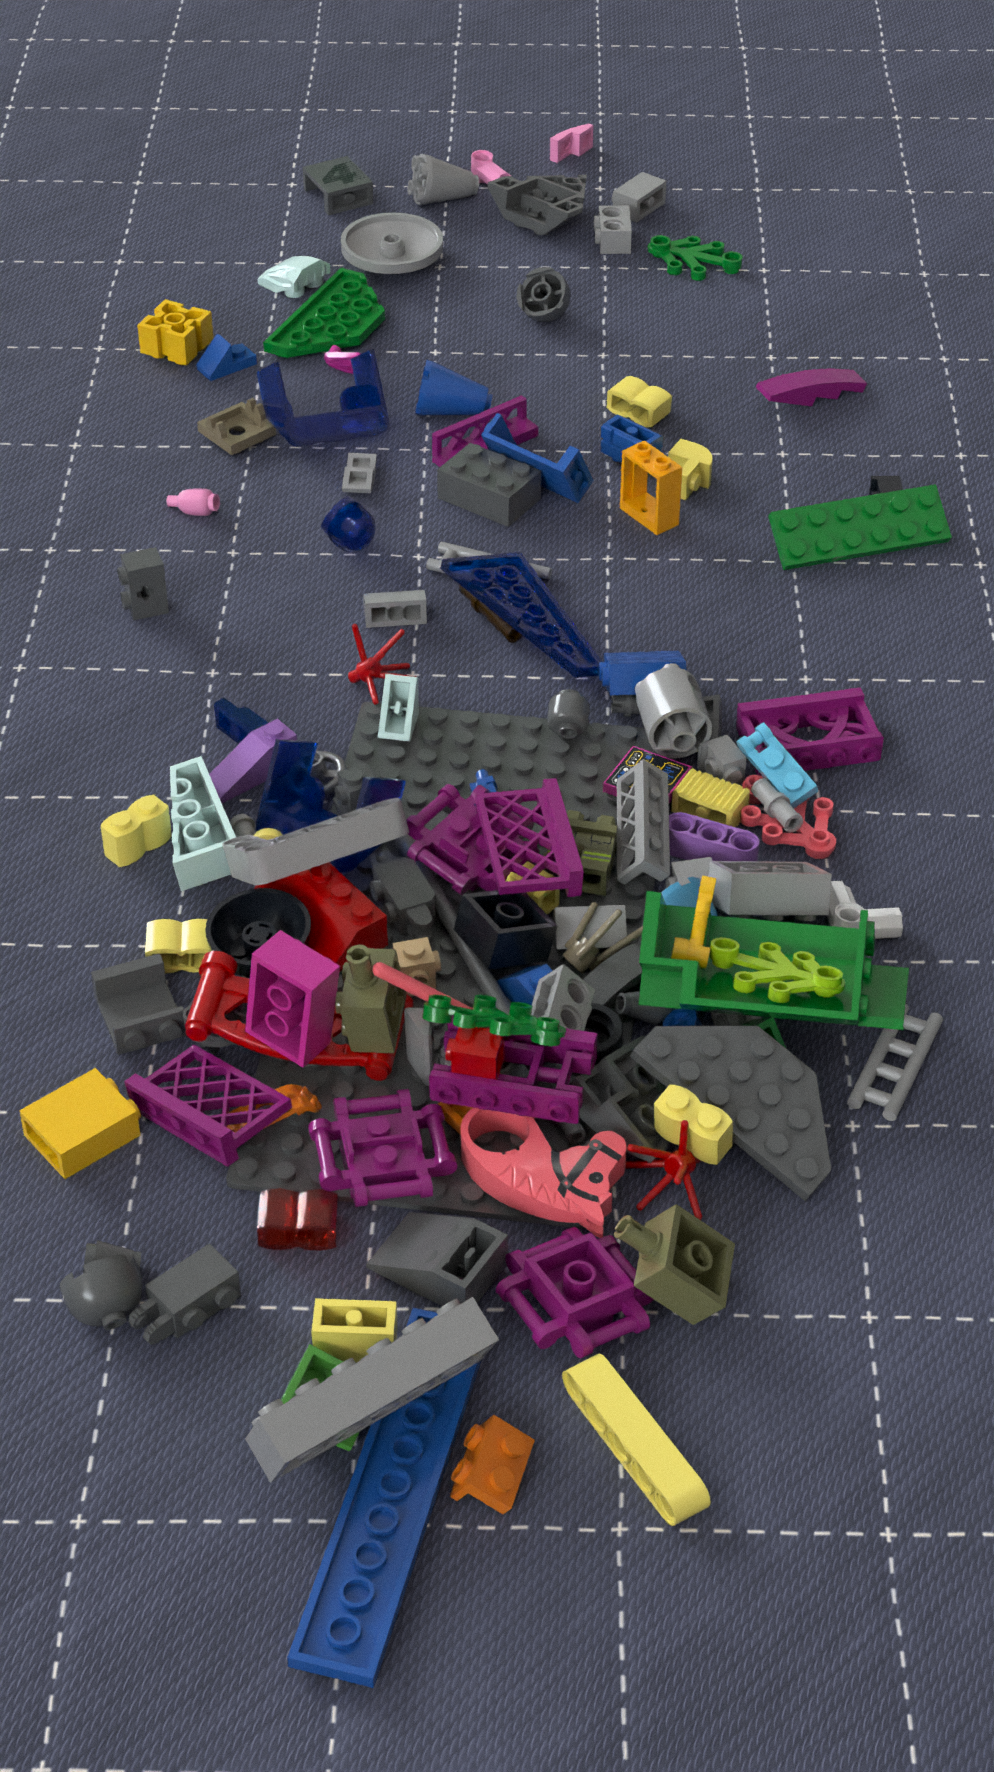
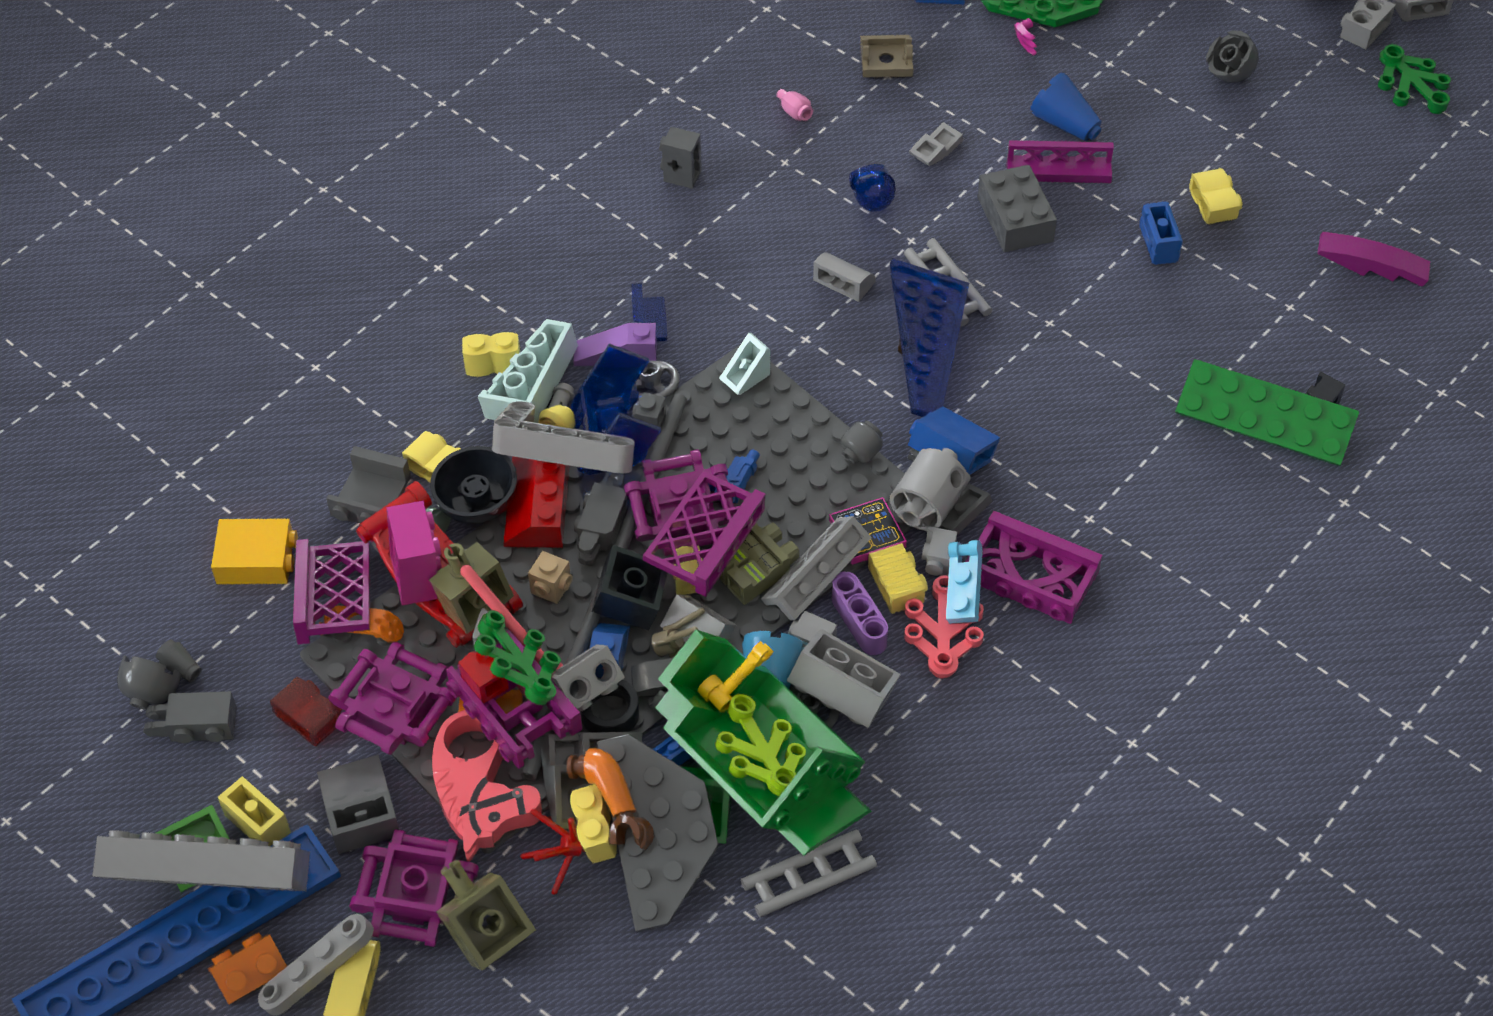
camera: 40 degrees right, 10 degrees up
clear blue windscreen [256,349,389,447] -> none
red plant [348,624,416,705] -> none
blue panel [481,413,594,503] -> none
light orange window [620,440,682,535] -> none
light yellow brick [668,439,712,500] -> none
light grey pin [751,778,803,833] -> none
white piece [827,881,903,939] -> none
none -> light grey plate [258,914,373,1016]
none -> piece [567,748,654,849]

